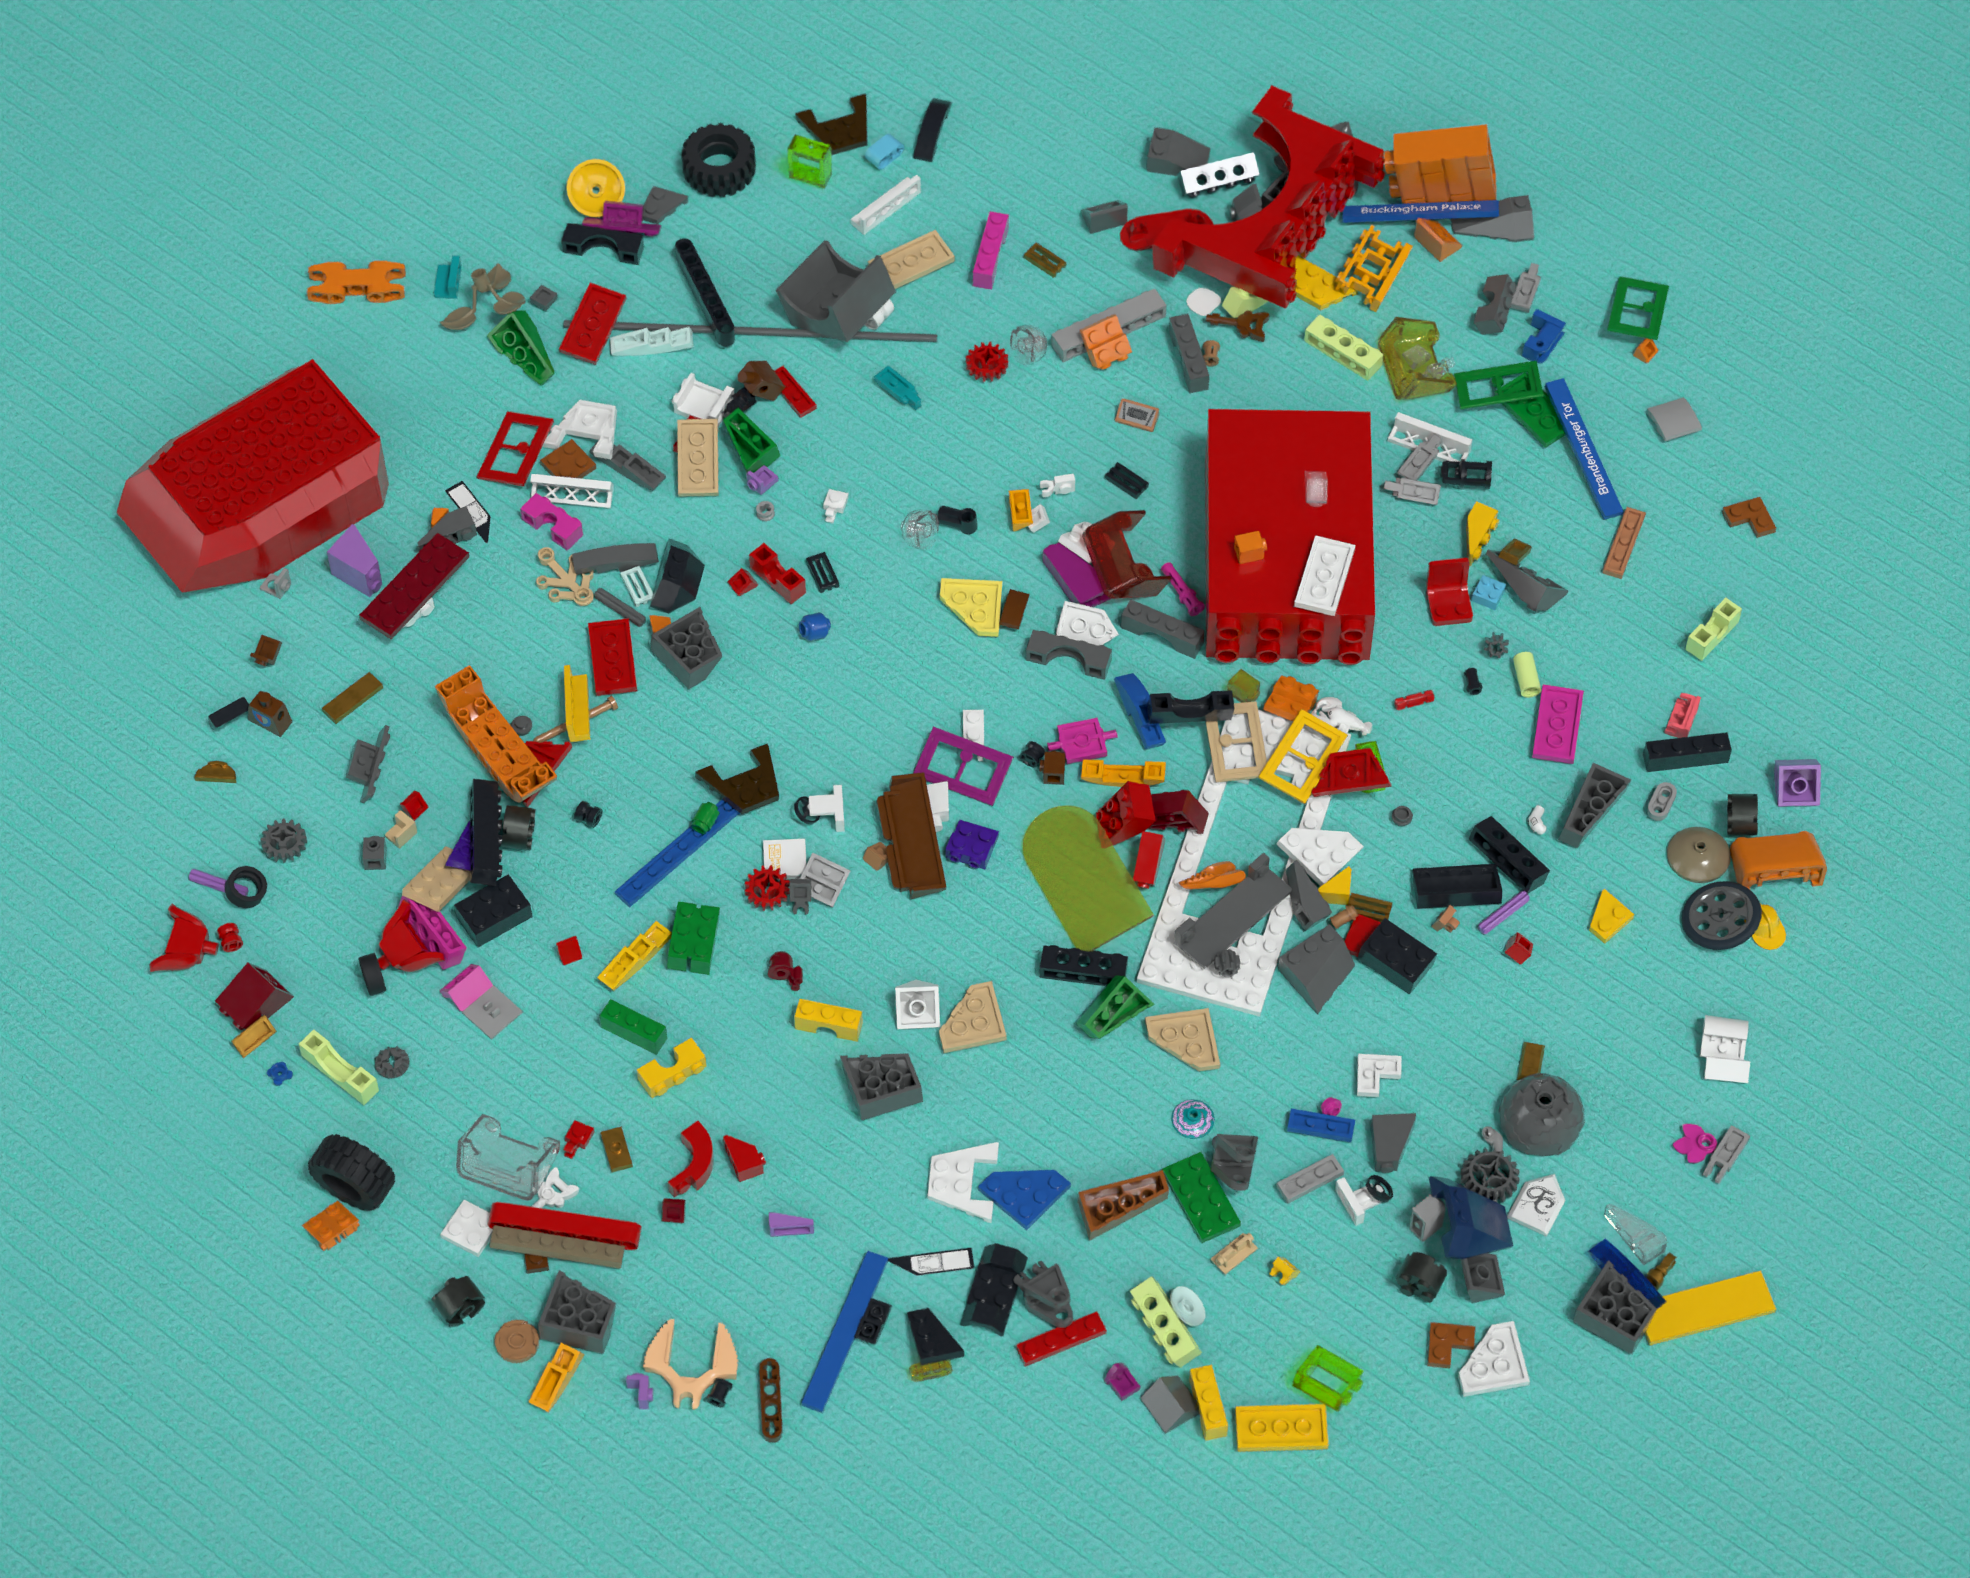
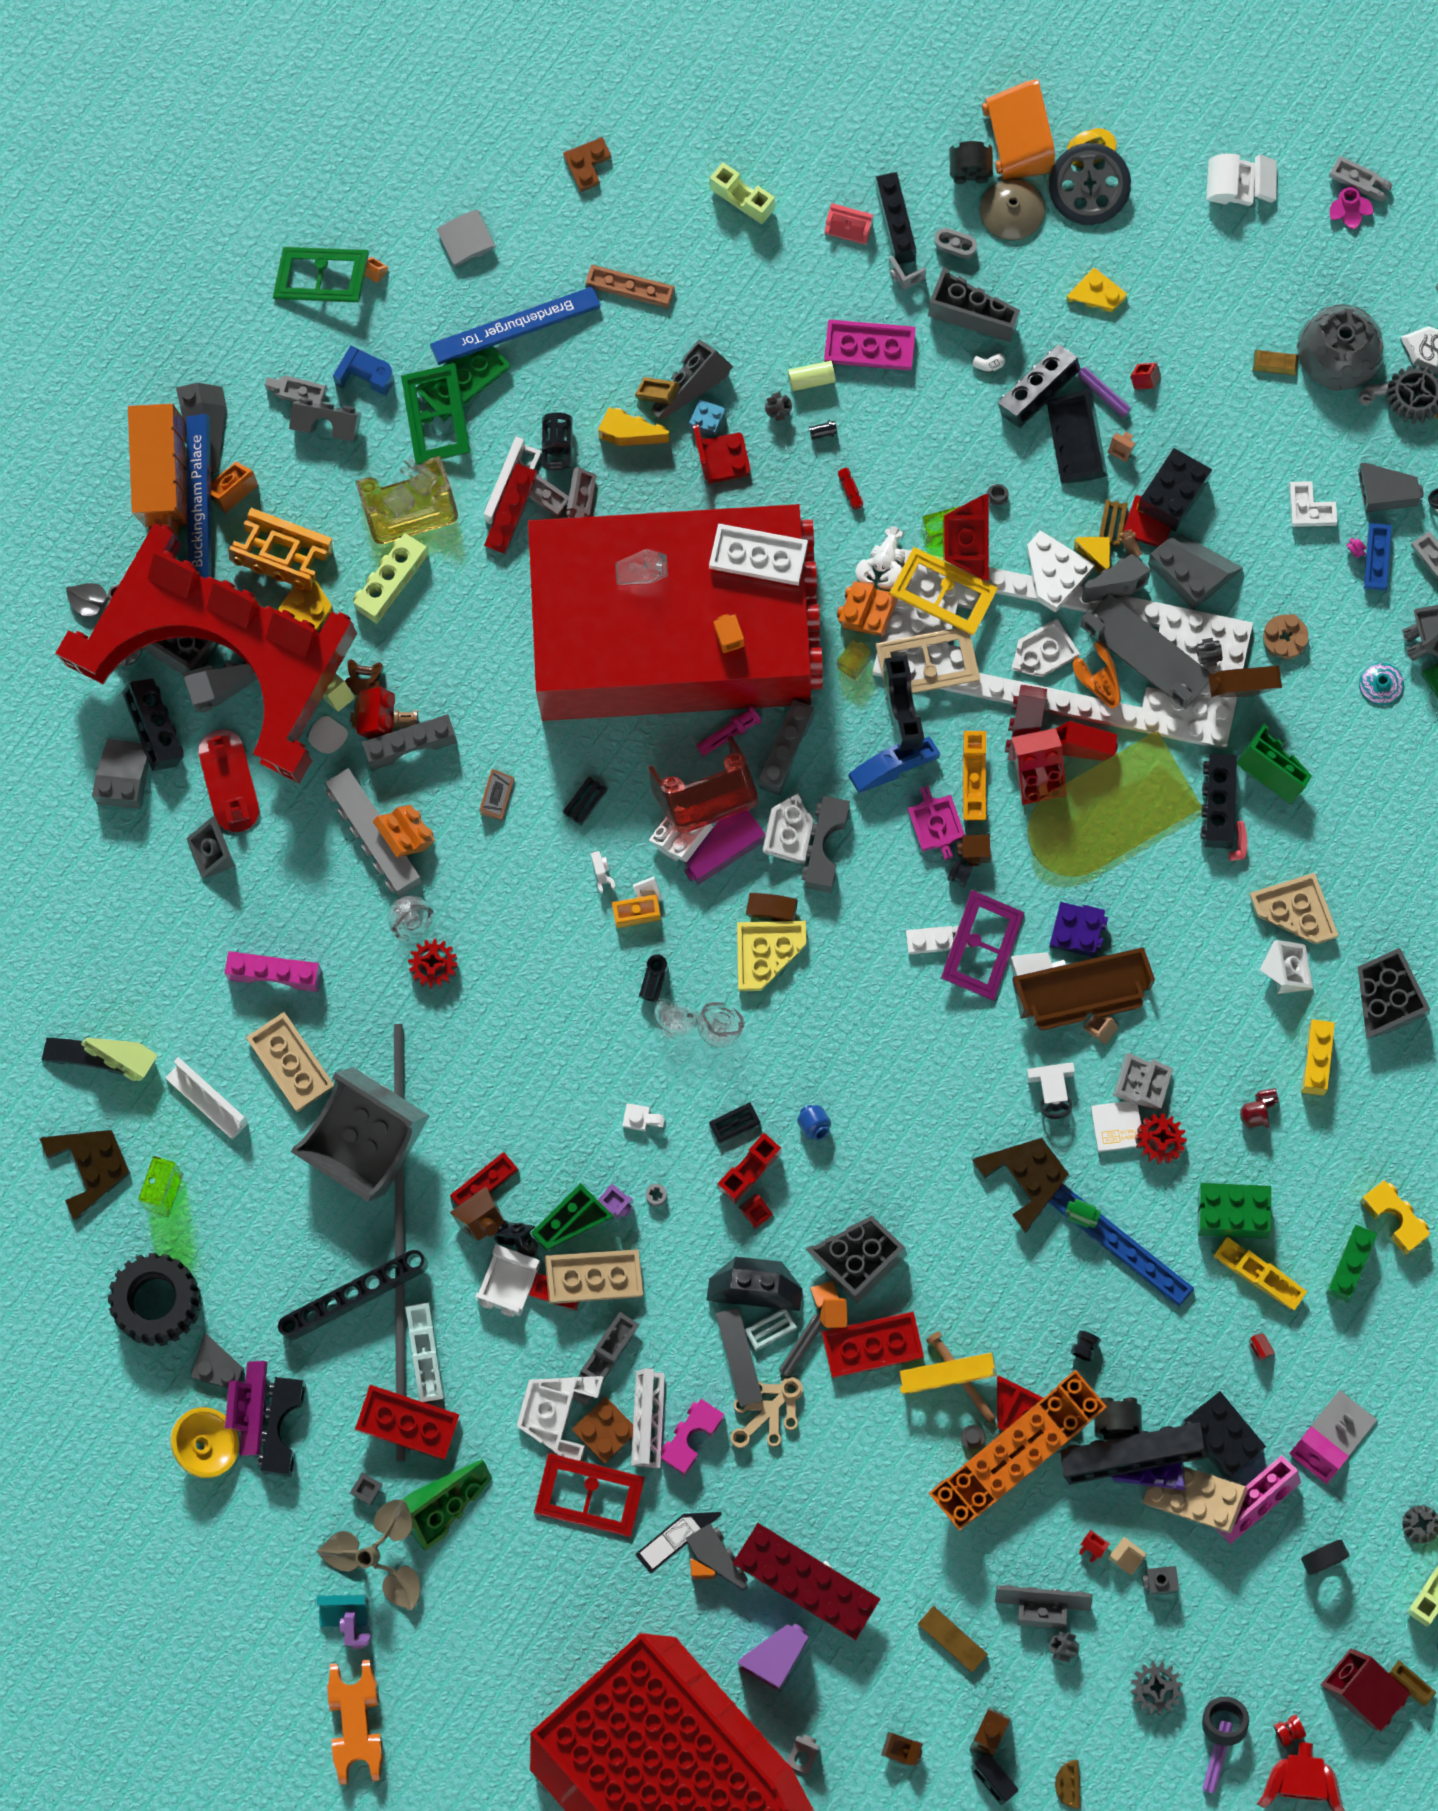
camera: 90 degrees left, 15 degrees up
red torso [377,899,445,972] -> none
dark grey plate [790,879,812,914] -> none
medium azure beam [865,134,904,170] -> none
teal hinge [874,365,922,410] -> none
pearl gold tile [1024,242,1066,278] -> none
tan plate [1145,1008,1220,1071] -> none
medium lavender slope [1774,759,1821,807] -> none
none -> yellowish green slope [81,1038,158,1081]
none -> medium lavender bracket [340,1610,371,1649]
none -> red brick [357,687,395,739]
none -> red plate [484,463,538,554]
none -> clear cylinder [697,1002,745,1048]
none -> orange slope [819,1298,847,1328]
none -> light grey bracket [889,256,926,290]
none -> white tile [1011,619,1081,677]
none -> dark grey gear [1049,1631,1079,1663]
none -> reddish brown slope [1208,666,1282,697]
none -> coral piece [1228,821,1247,861]
none -> medium nougat plate [1263,614,1309,660]

